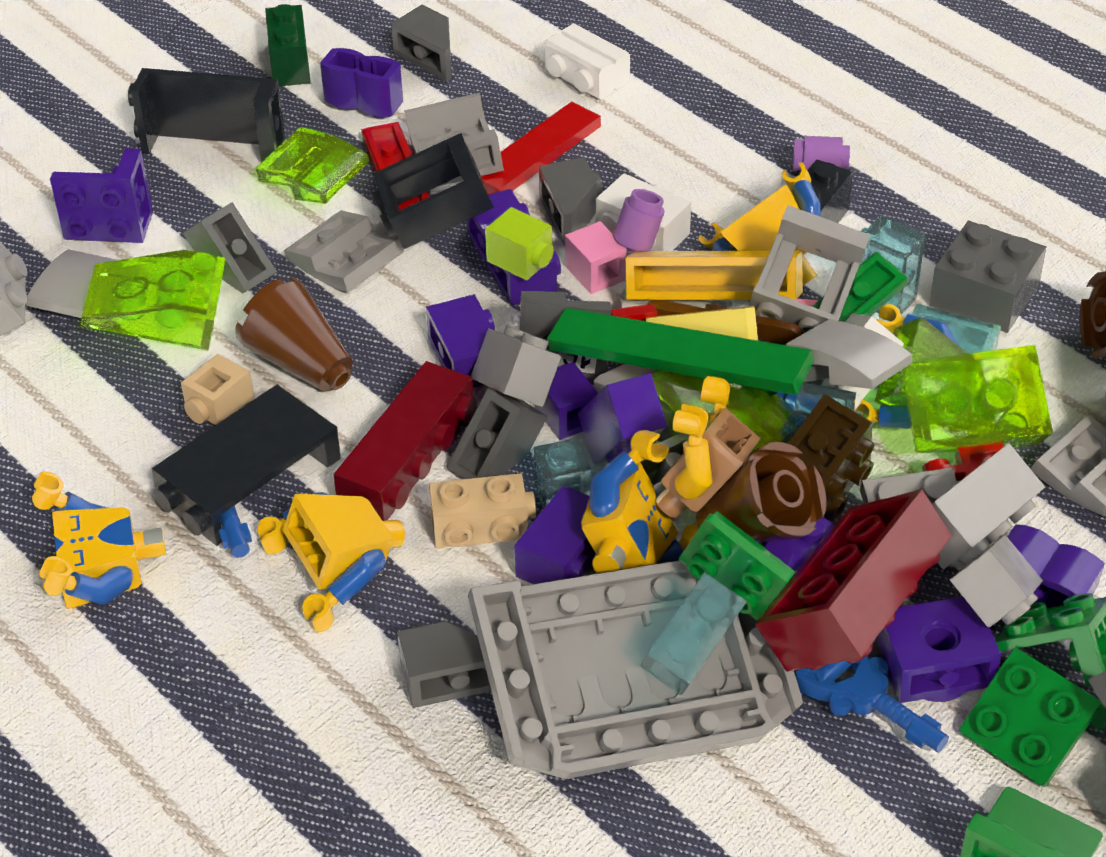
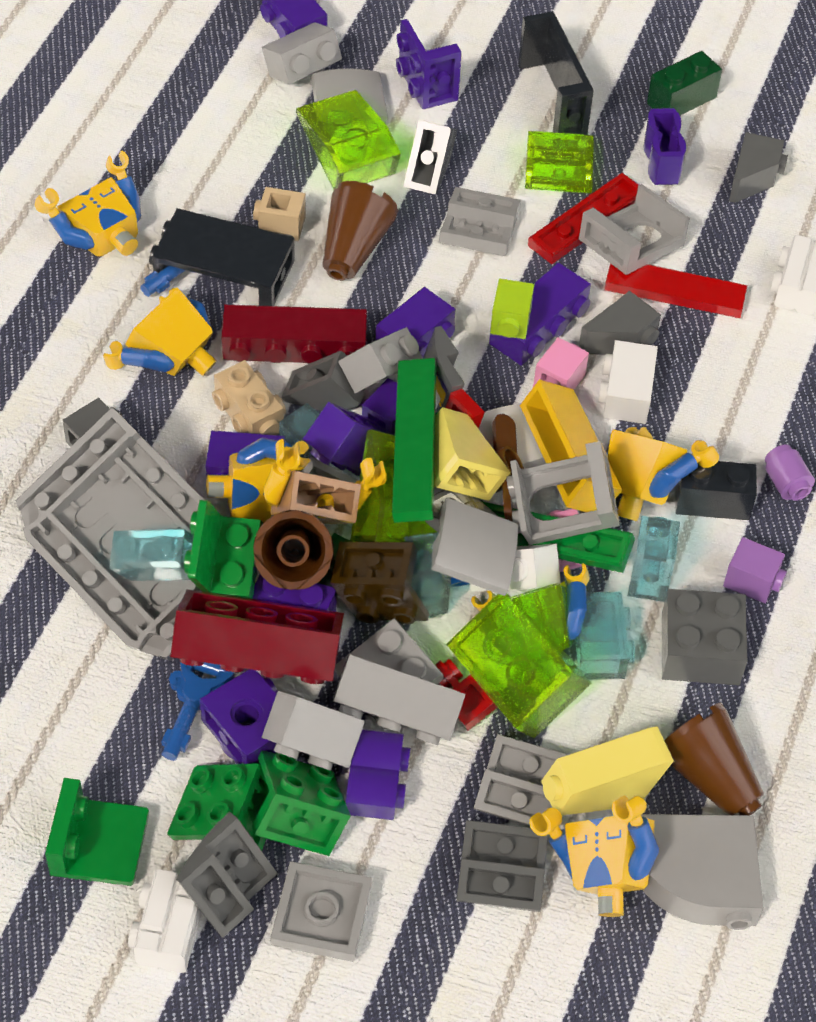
camera: 60 degrees right, 10 degrees up
black window [372,133,494,249] -> none
medium lavender brick [613,189,665,253] -> none
none -> medium lavender brick [723,537,787,604]

